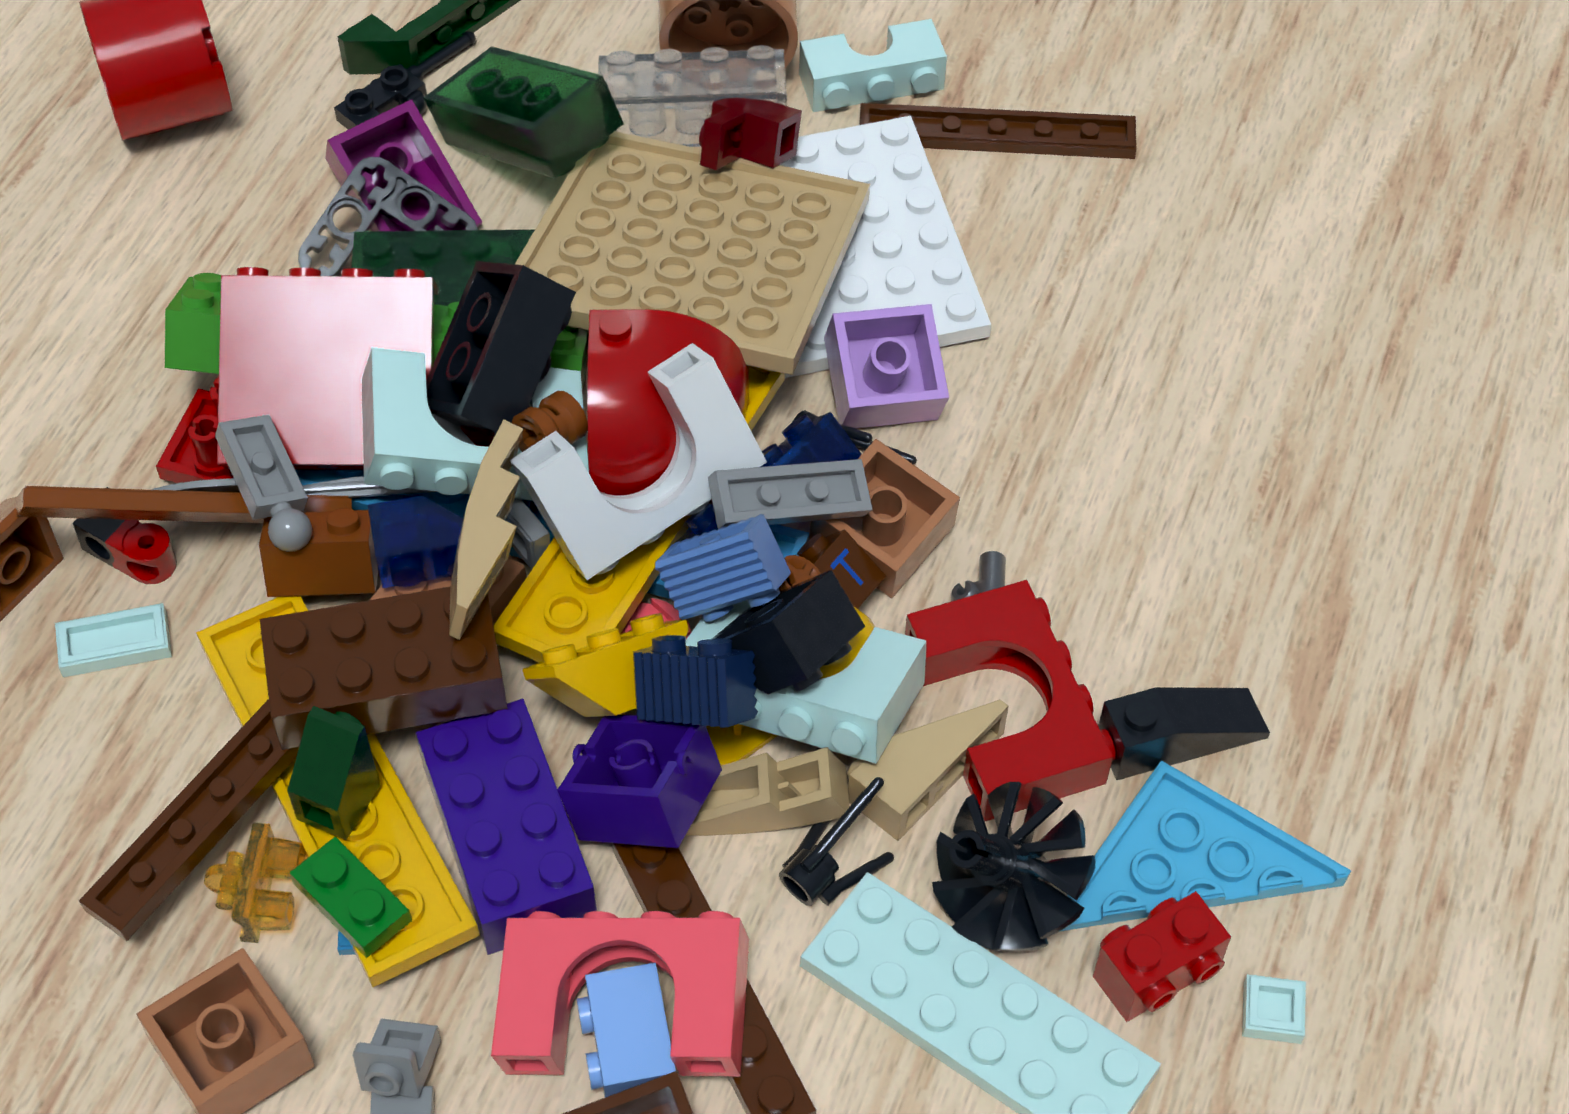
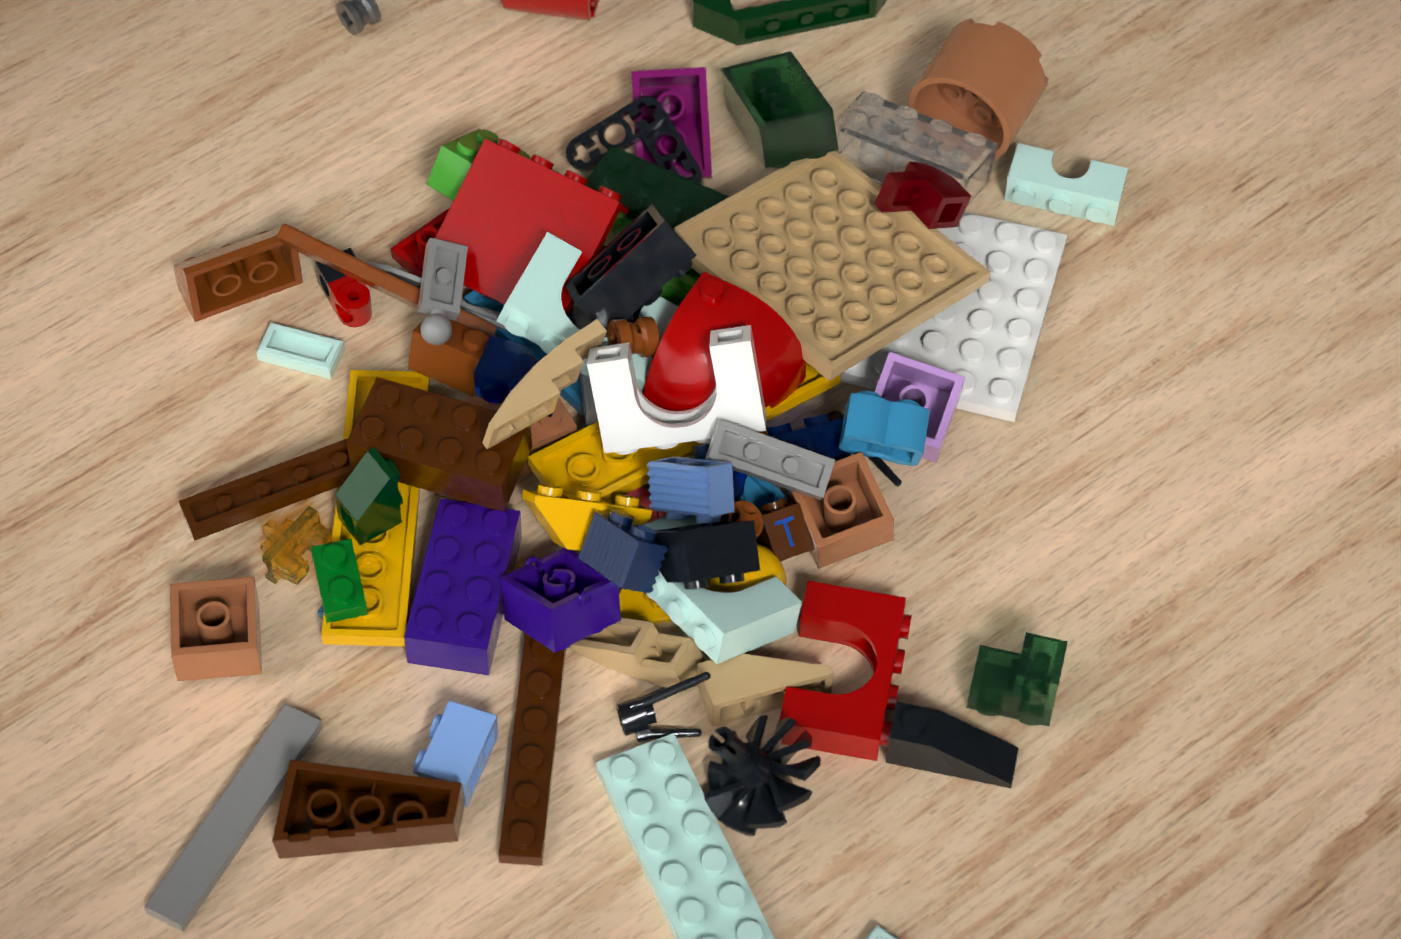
camera: 30 degrees right, 0 degrees up
black piece [334,31,476,130] -> none
light grey bracket [353,1019,441,1098] -> none
coral arch [491,911,749,1077] -> none
reddish brown tile [859,103,1137,159] -> none
flat silver arm [951,551,1006,601] -> none
medium azure tile [1059,760,1351,932] -> none
red brick [1093,891,1231,1022] -> none
none -> dark azure brick [839,391,930,466]
none -> clear green brick [967,632,1068,727]

